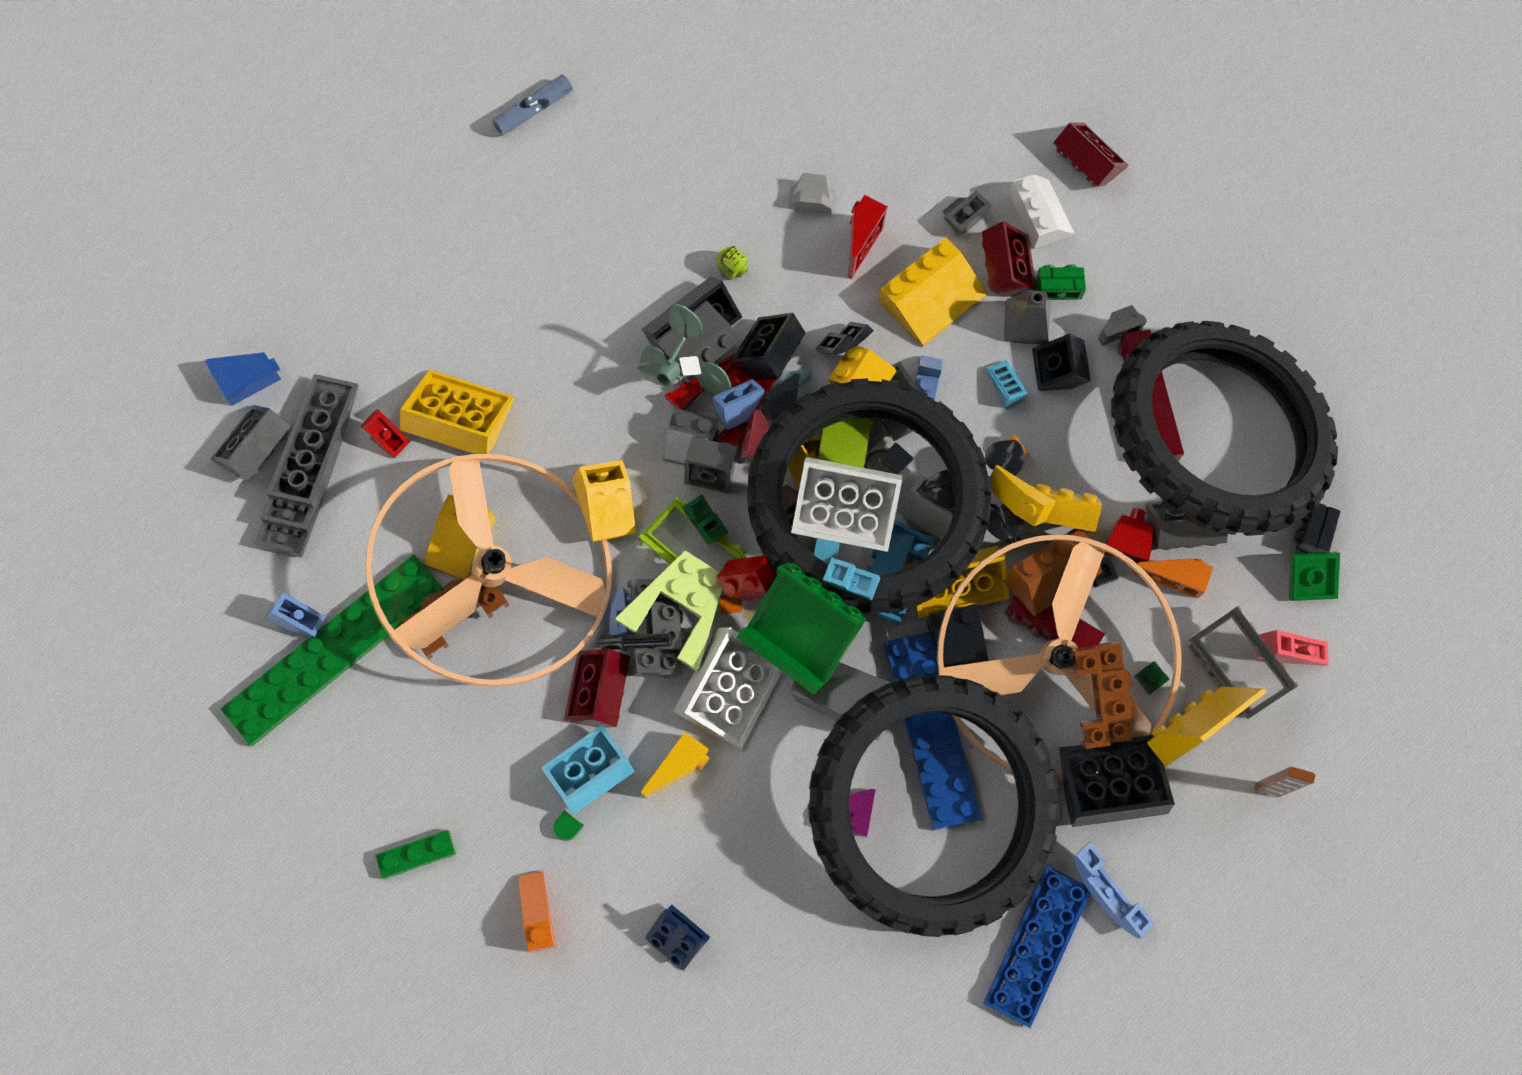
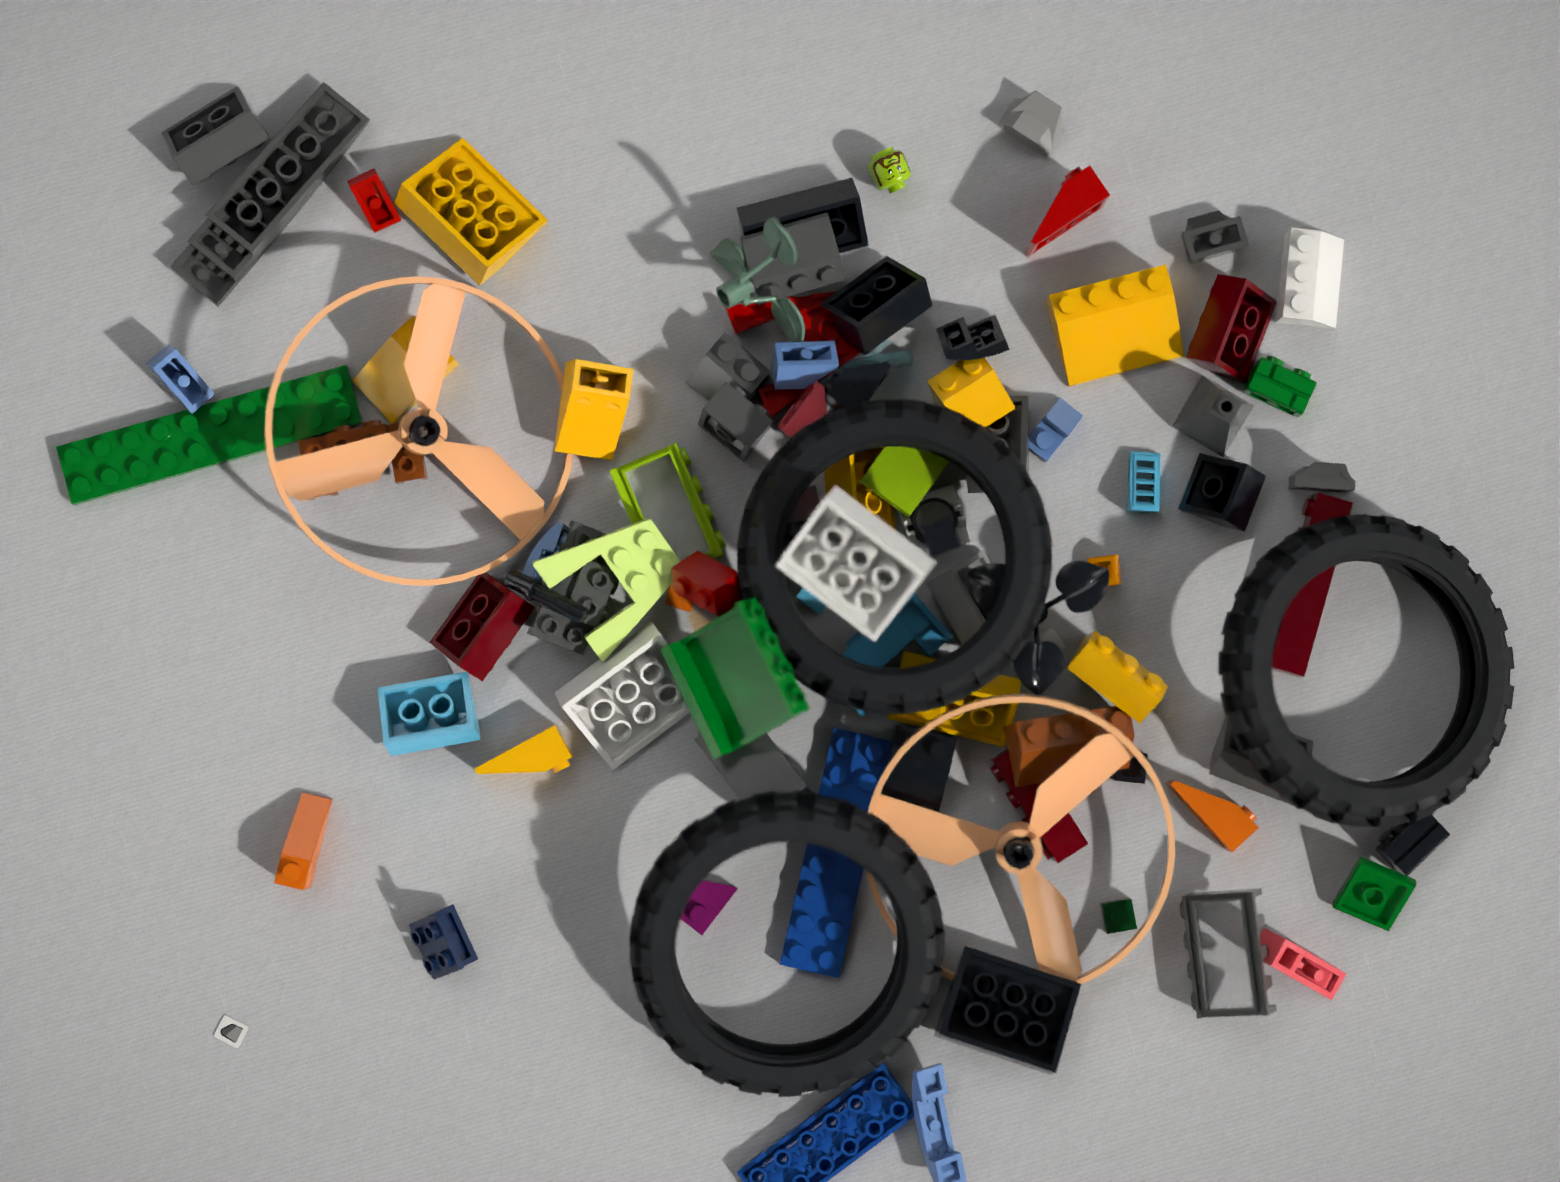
camera: 25 degrees right, 15 degrees up
blue slope [205,352,281,406] -> none
green plate [375,830,457,880] -> none
green tile [553,810,584,841] -> none
white sticker [679,356,701,376] -> none
dark green slope [682,494,729,546] -> none
medium azure slope [823,558,880,601] -> none
yellow slope [990,465,1056,526] -> none
dark red slope [1053,123,1129,186] -> none
dark orange bracket [1071,641,1134,749] -> none
red torso [1104,508,1154,564] -> none
yellow slope [1147,687,1266,767] -> none
dark orange tile [1254,766,1315,798] -> none

